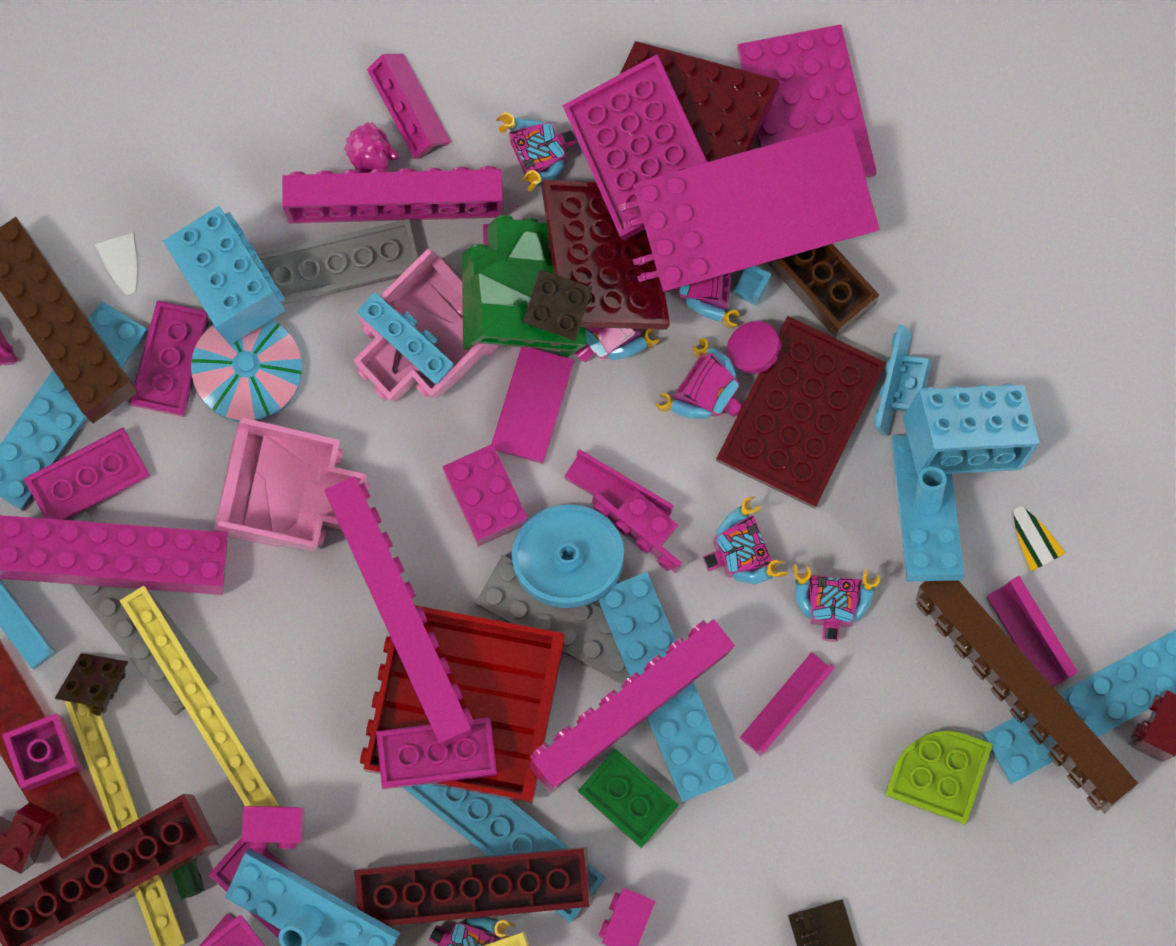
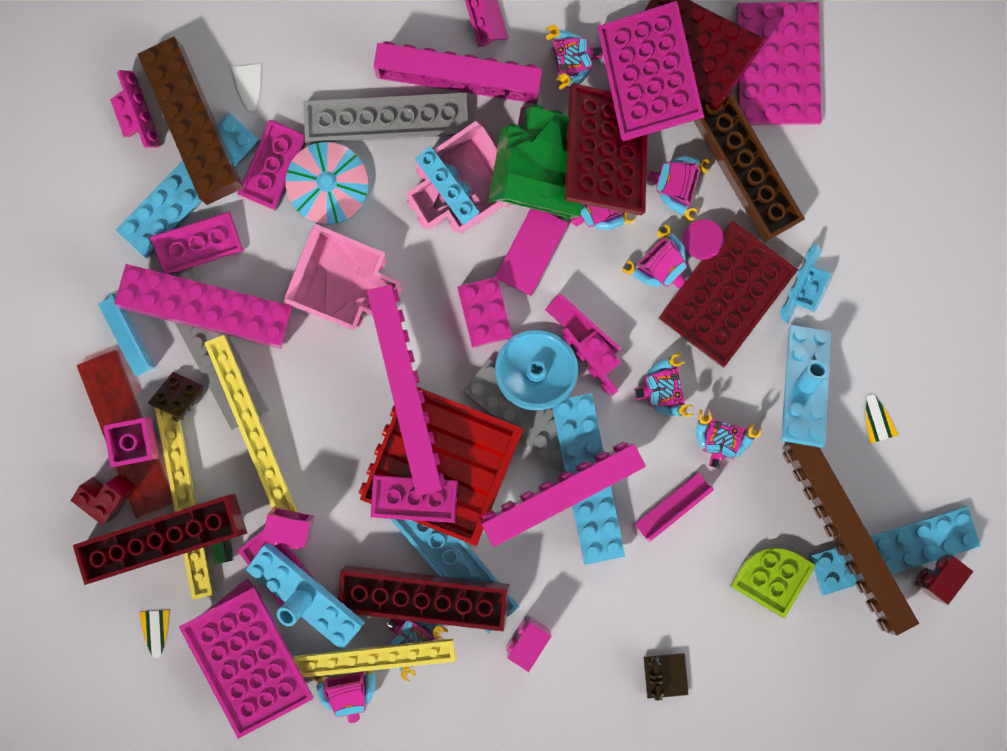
camera: 10 degrees right, 10 degrees up
medium azure brick [163,206,286,345] -> none
dark pink animal [344,122,399,173] -> none
dark brown hinge [522,269,593,341] -> none
green plate [577,749,679,848] -> none
dark pink hinge [618,123,880,292] -> none
medium azure panel [733,266,771,306] -> none
medium azure brick [903,383,1040,476] -> none
dark pink panel [987,576,1078,687] -> none

